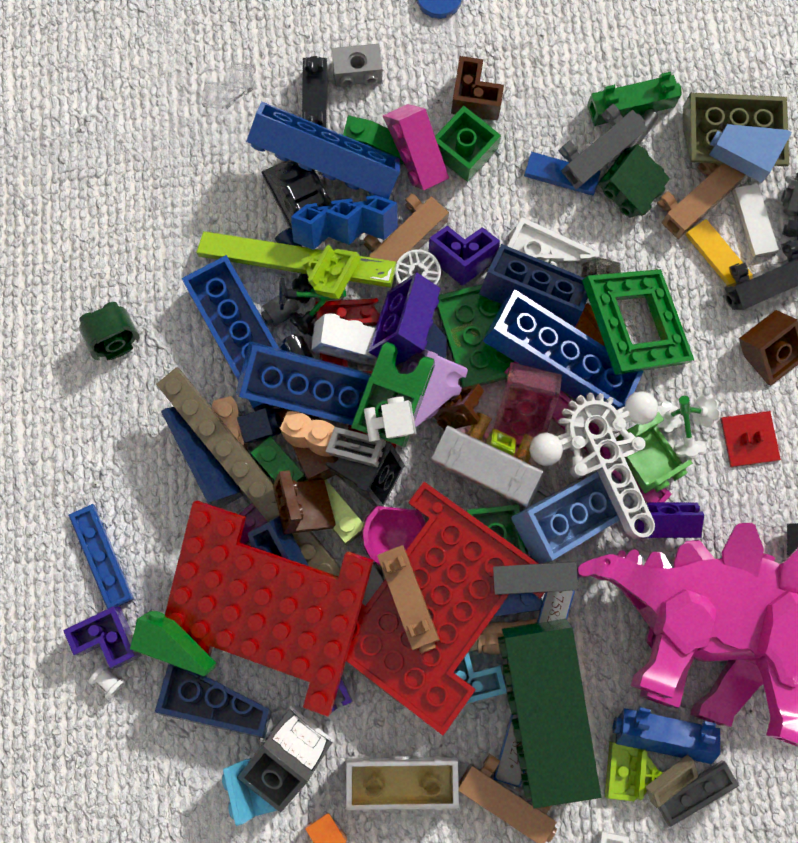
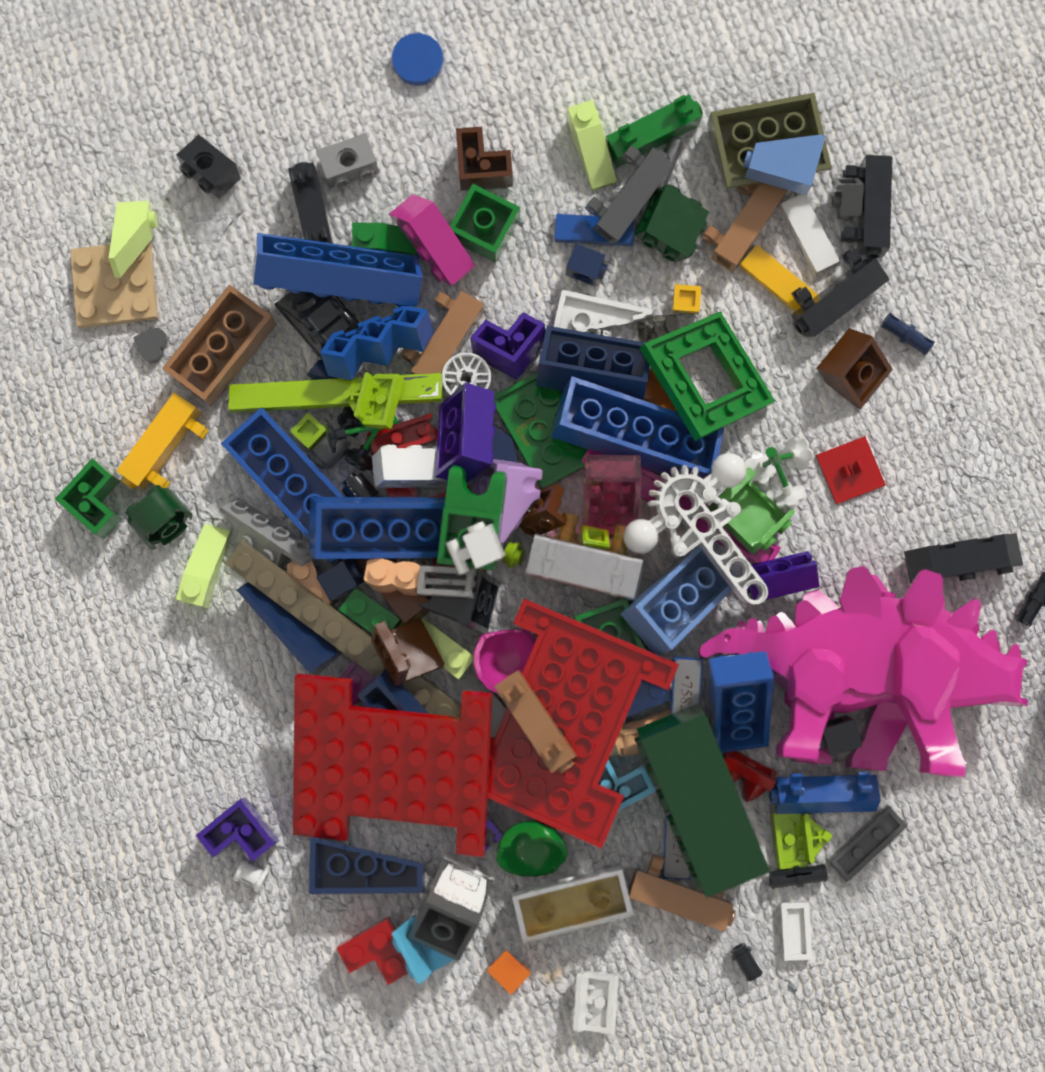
camera: 10 degrees left, 5 degrees up
blue tile [69,504,134,609] -> none
green slope [130,611,216,676] -> none
dark grey tile [493,562,579,595] -> none
dark tan tile [646,754,698,808] -> none
none -> green brick [55,458,122,539]
none -> tan plate [70,242,159,328]
none -> yellowish green slope [109,201,158,278]
none -> yellow brick [116,392,209,491]
none -> dark grey tile [133,328,168,363]
none -> medium nougat brick [162,284,277,407]
none -> black brick [176,134,241,199]
none -> yellowish green slope [176,524,231,609]
none -> light grey bracket [220,498,314,570]
none -> lime plate [290,412,327,451]
none -> red brick [336,916,408,985]
none -> green cylinder [496,820,569,877]
none -> lime plate [502,542,525,569]
none -> dark blue brick [565,244,608,287]
none -> yellowish green slope [567,100,617,191]
none -> yellow plate [672,284,701,315]
none -> blue brick [708,651,774,753]
none -> red tile [722,751,777,802]
none -> black pin [769,863,828,890]
none -> black brick [819,714,862,756]

